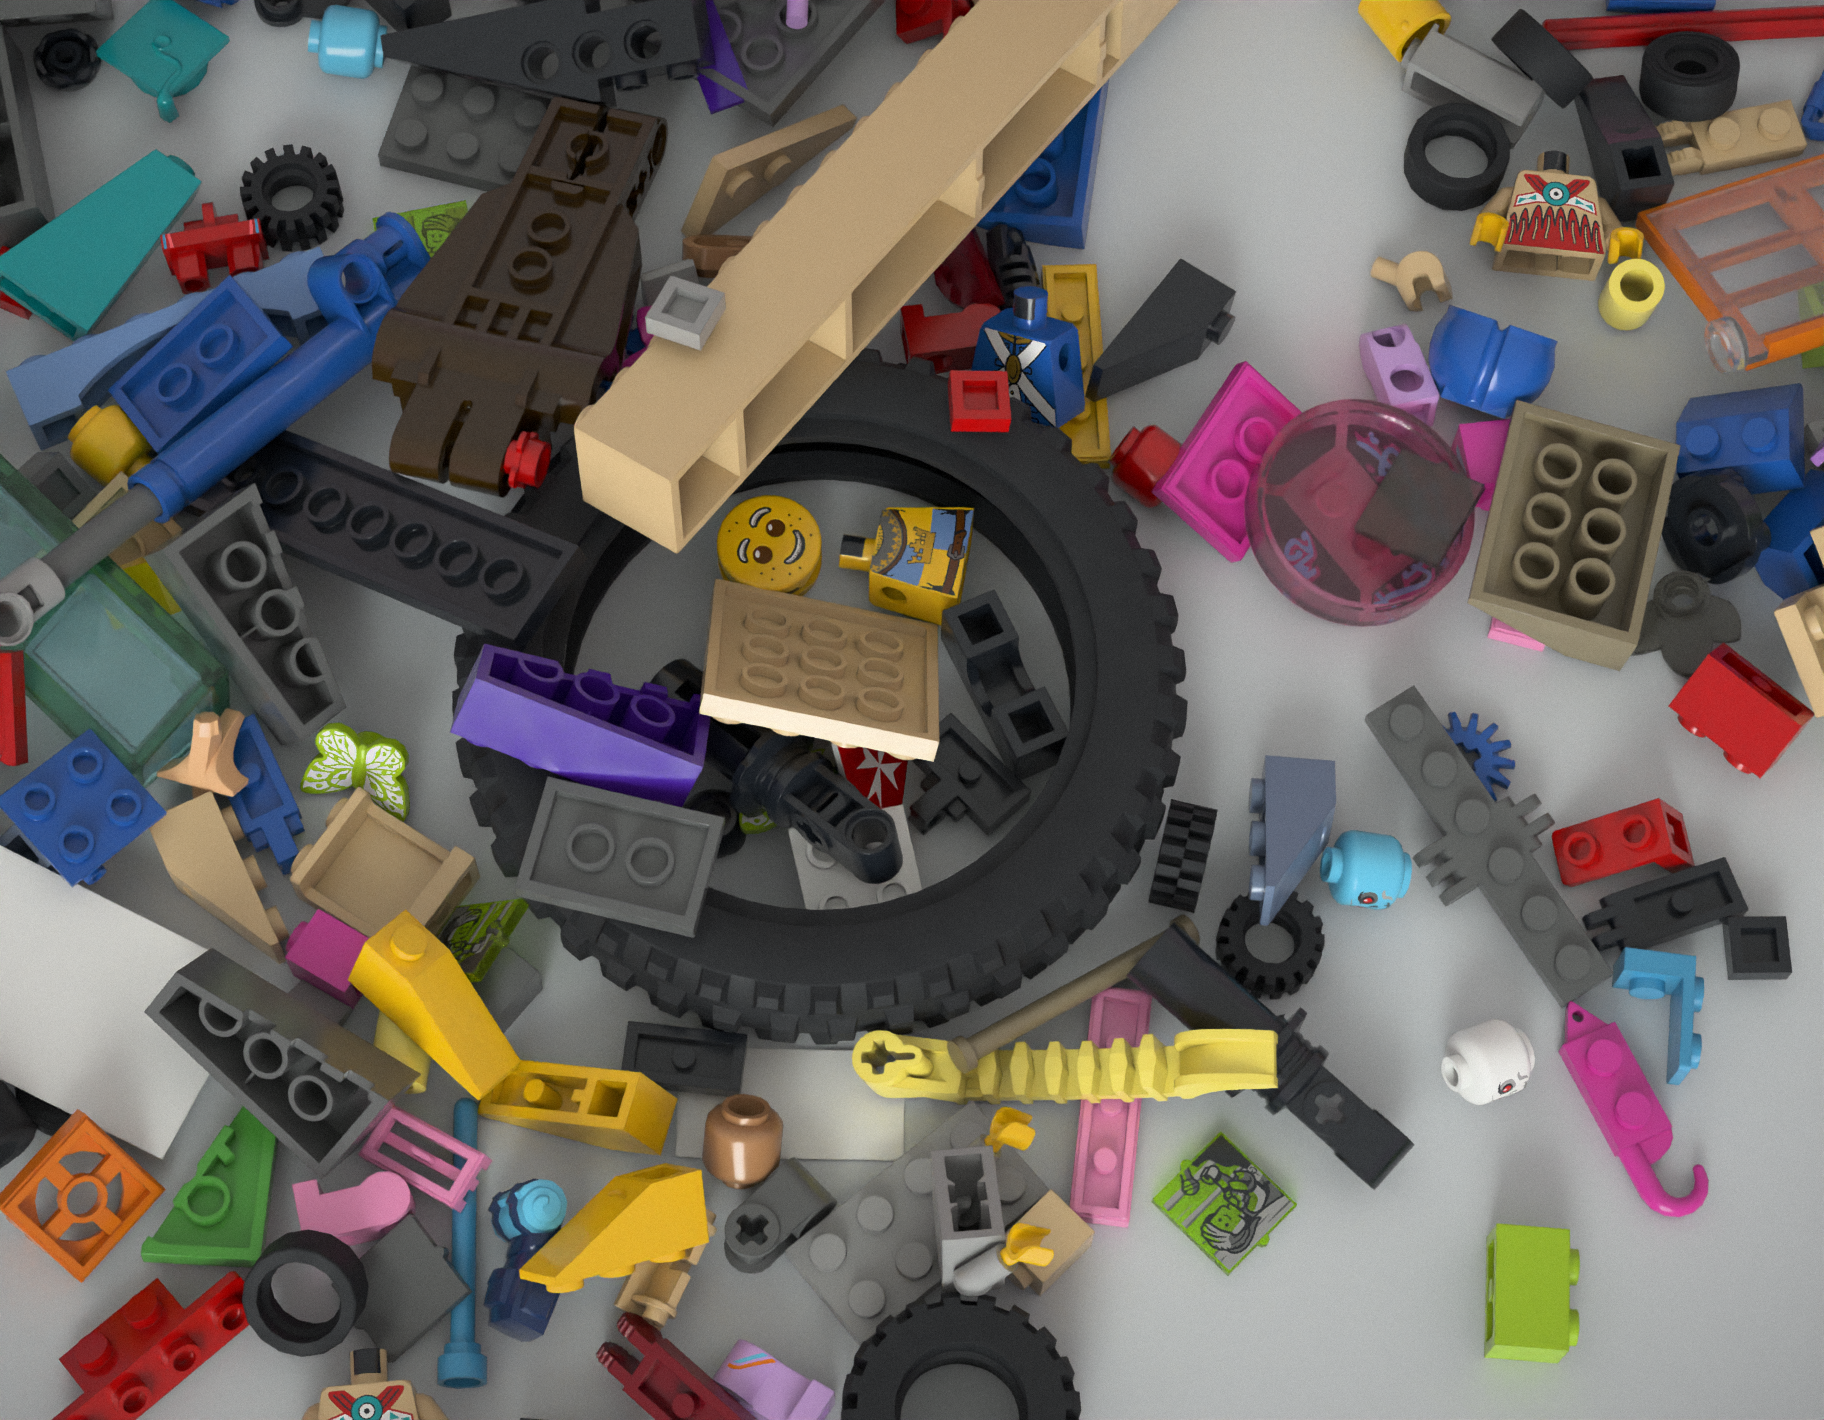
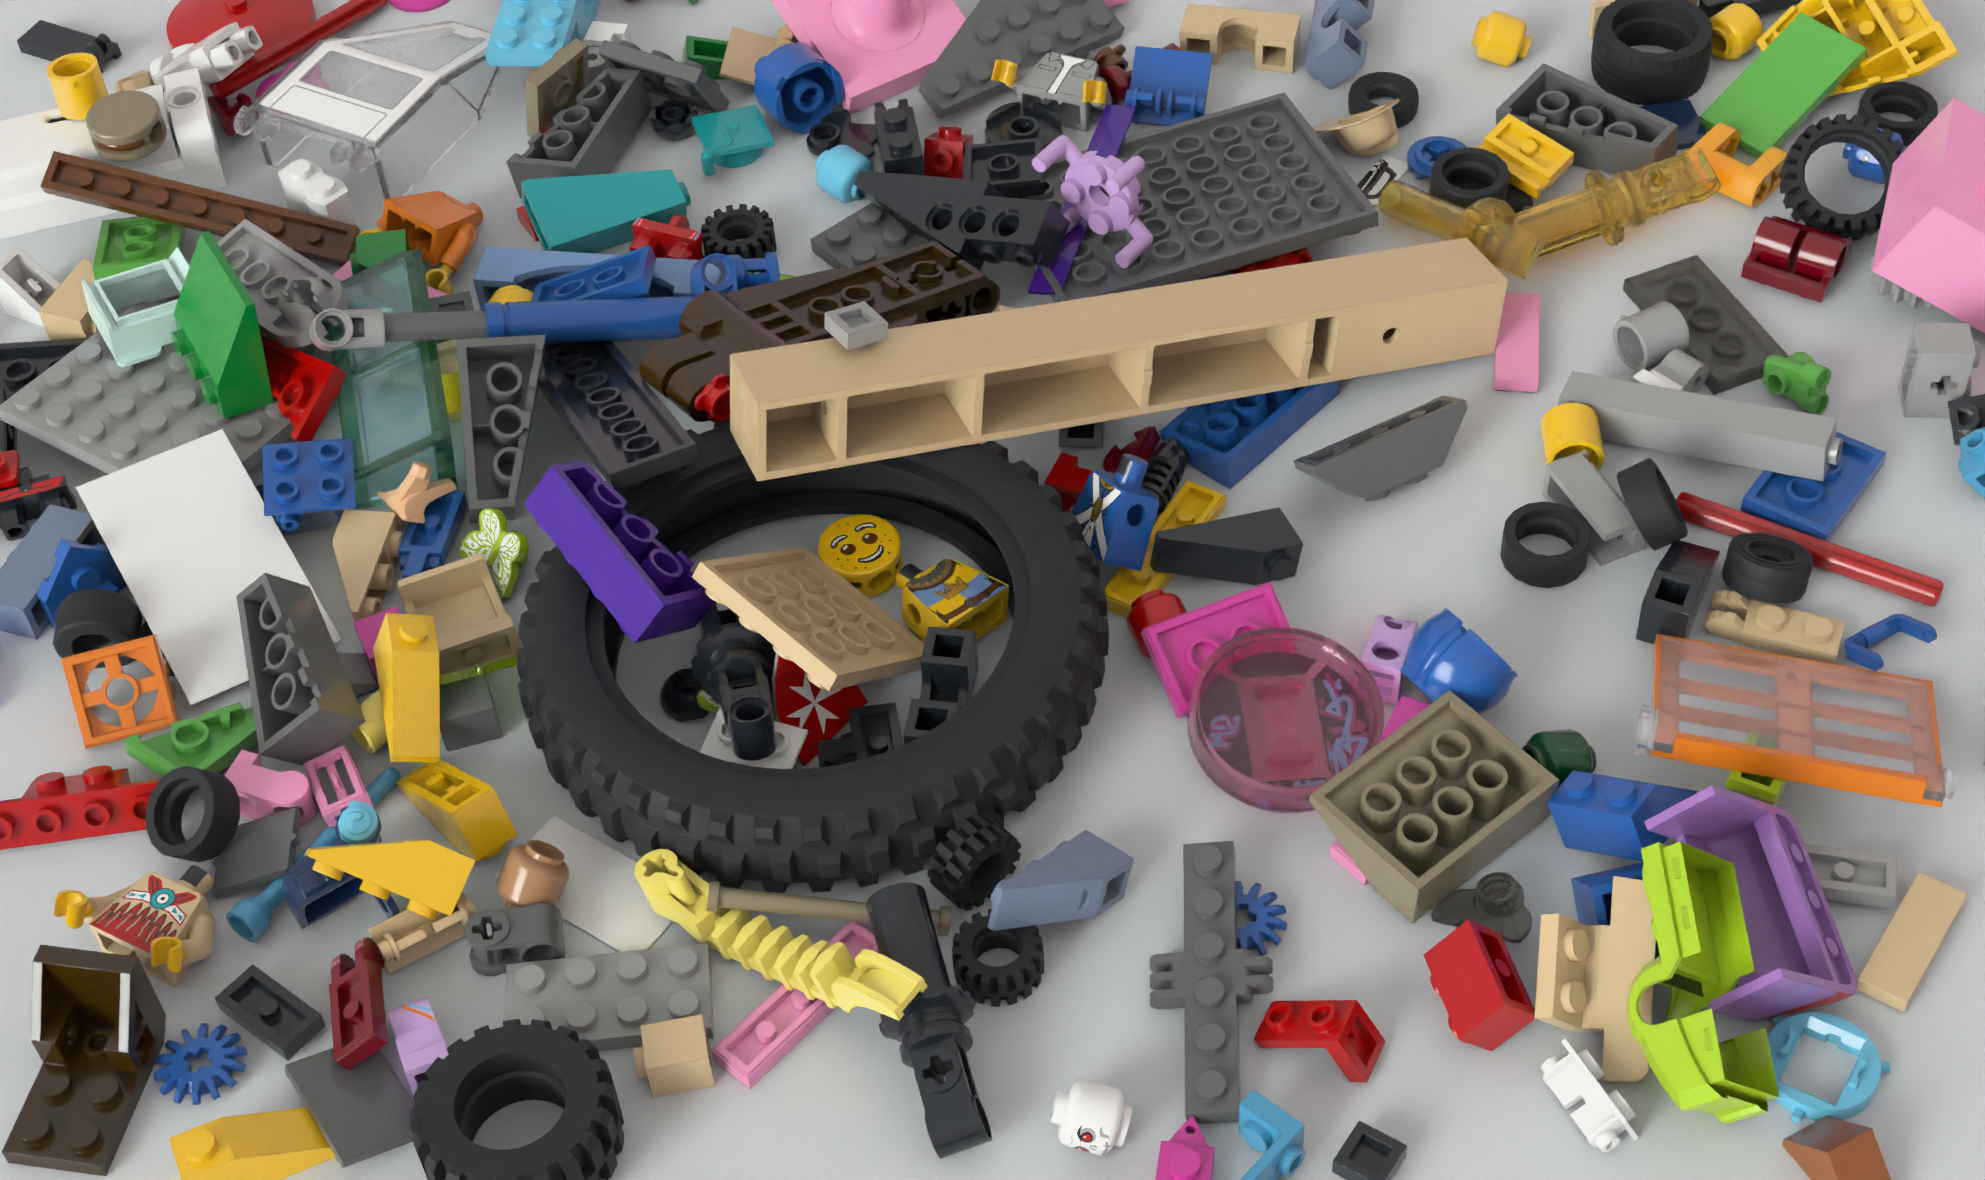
camera: 40 degrees right, 20 degrees down
dark grey plate [514,777,725,938] -> none
black plate [621,1021,748,1097] -> none
light grey torso [931,1107,1054,1297] -> none
red plate [948,370,1011,432] -> none
piece [1151,1131,1297,1276] -> none
medium azure head [1320,830,1412,910] -> none
clear smoke piece [1354,449,1485,569] -> none
tan piece [1371,251,1453,312] -> none
torso [1469,151,1644,281] -> none
black hinge [1582,857,1748,953] -> none
light yellow brick [1598,259,1665,330] -> none
black plate [1662,469,1771,585] -> none
none -> dark grey wedge [1293,395,1468,501]
none -> dark green head [1522,729,1596,789]

